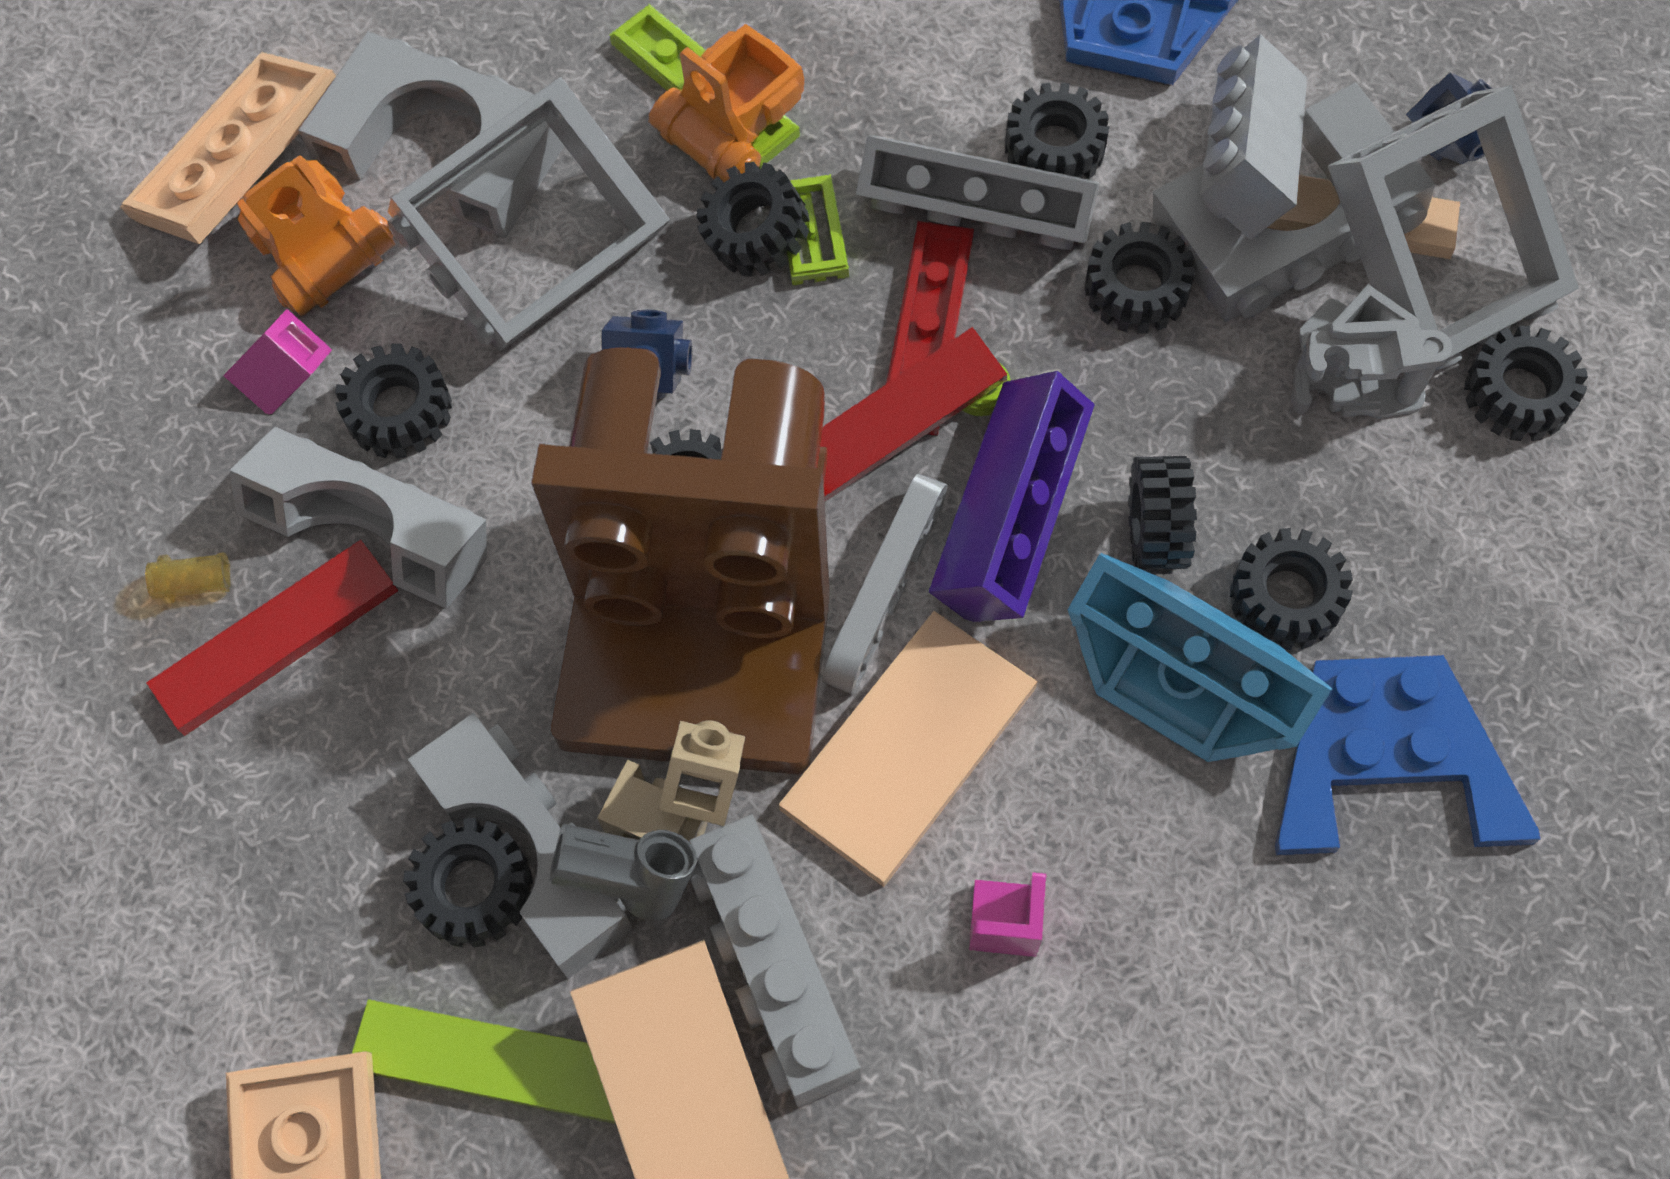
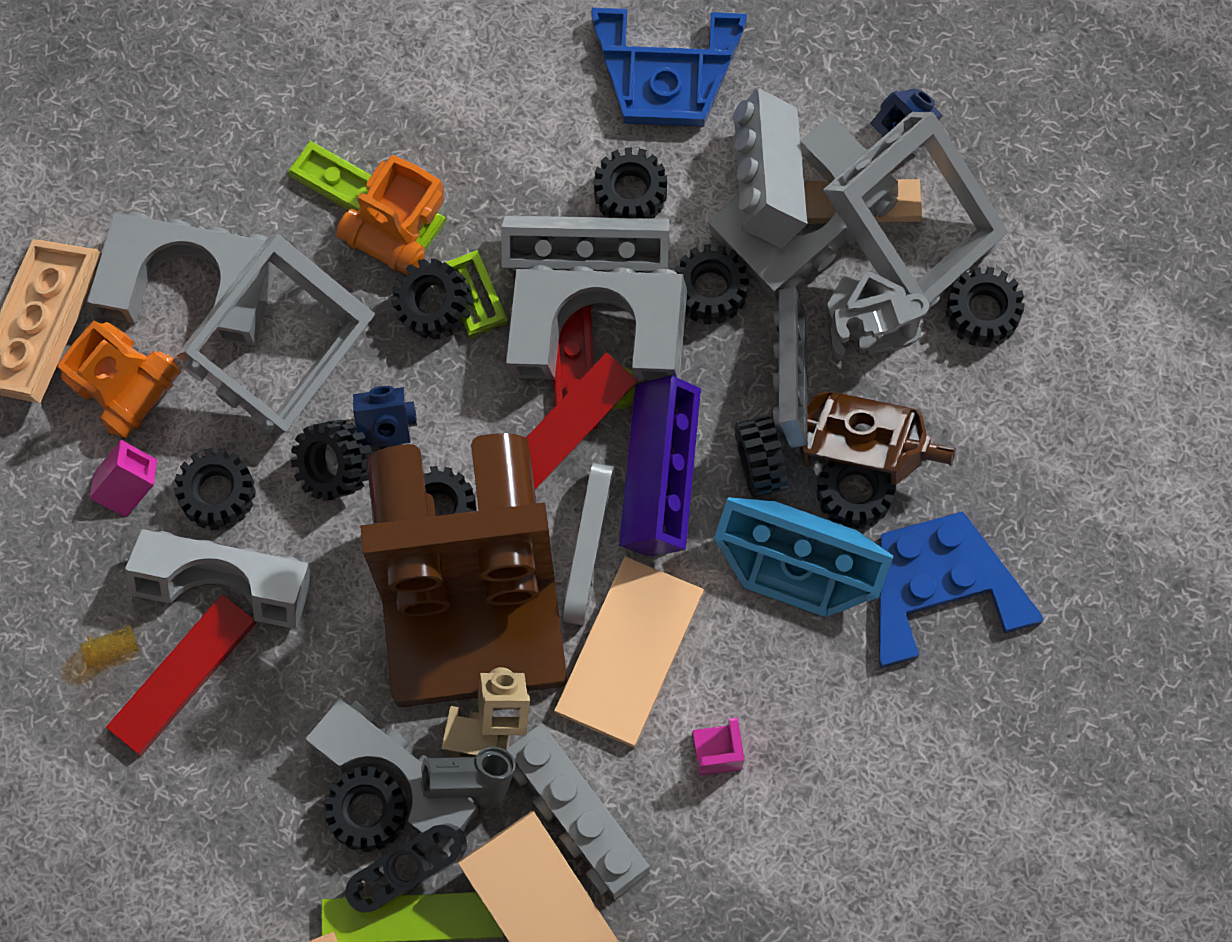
camera: 15 degrees left, 5 degrees up
none -> black tyre [291,419,372,501]
none -> black beam [345,823,467,913]
none -> light grey arch [506,265,687,383]
none -> reddish brown plate [770,391,956,485]
none -> flat silver plate [773,287,808,448]

